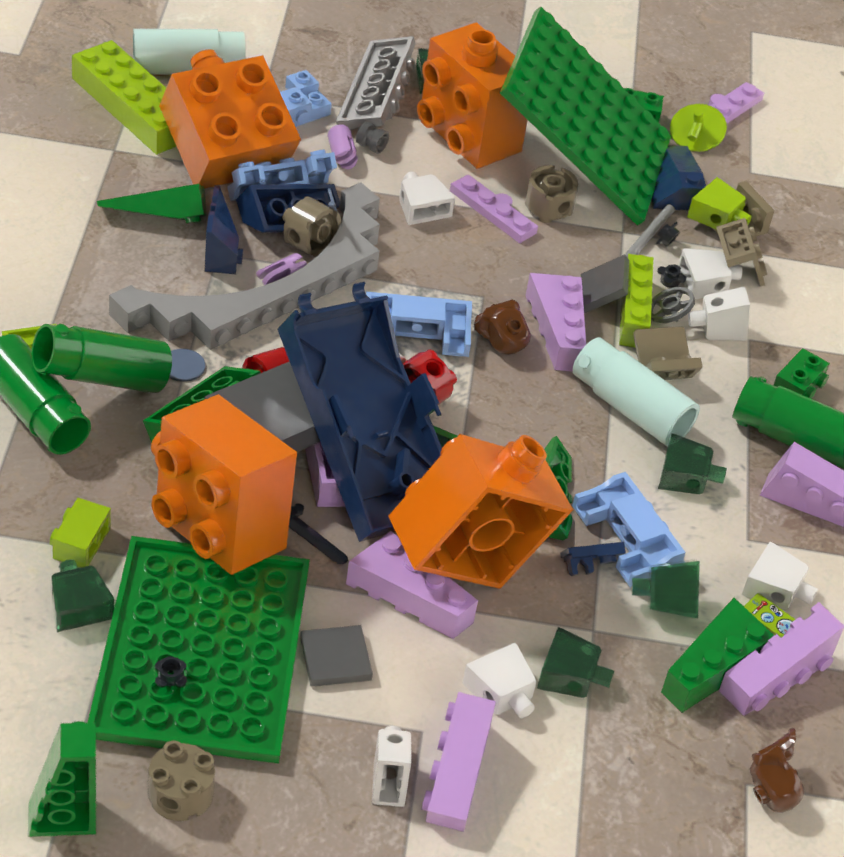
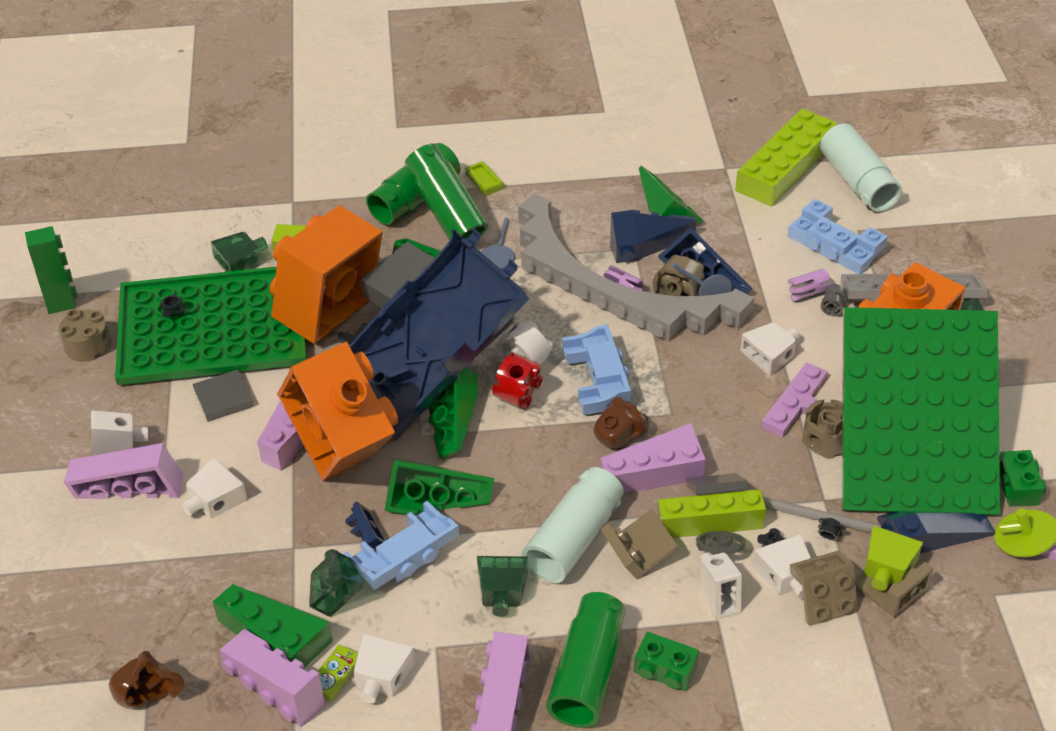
camera: 85 degrees right, 0 degrees up
orange brick [159,49,301,189] -> none
light blue bracket [227,150,337,201] -> none
clear green torso [537,627,615,698] -> none

